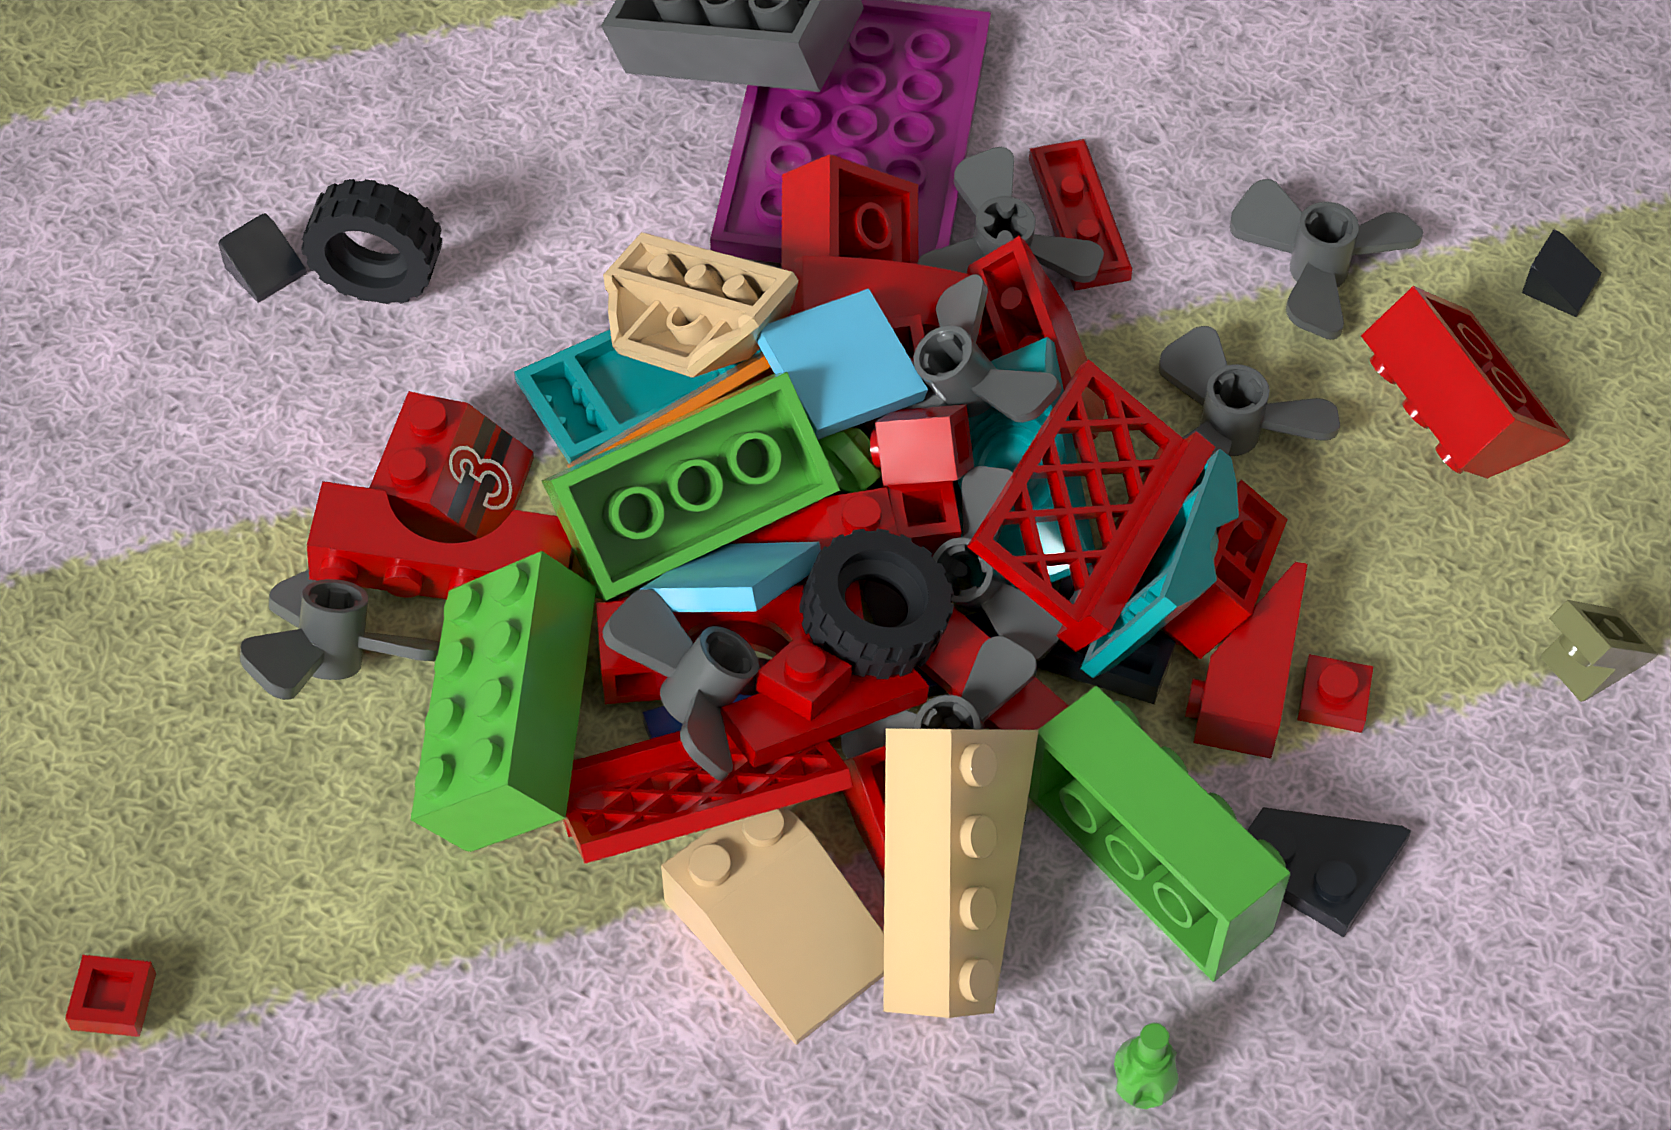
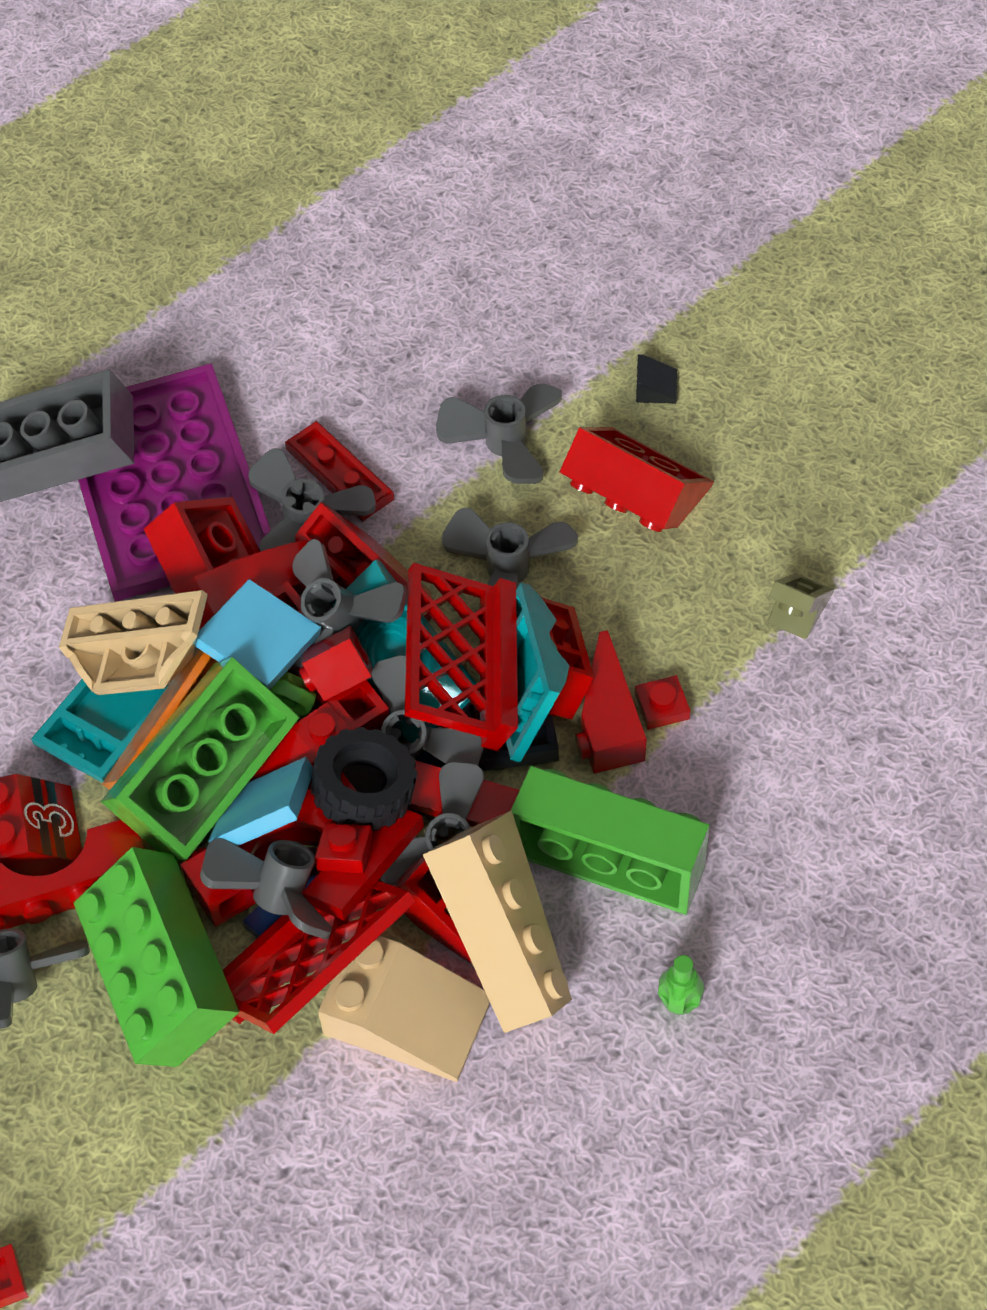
camera: 25 degrees left, 0 degrees up
black wing [1247,807,1411,938] -> none

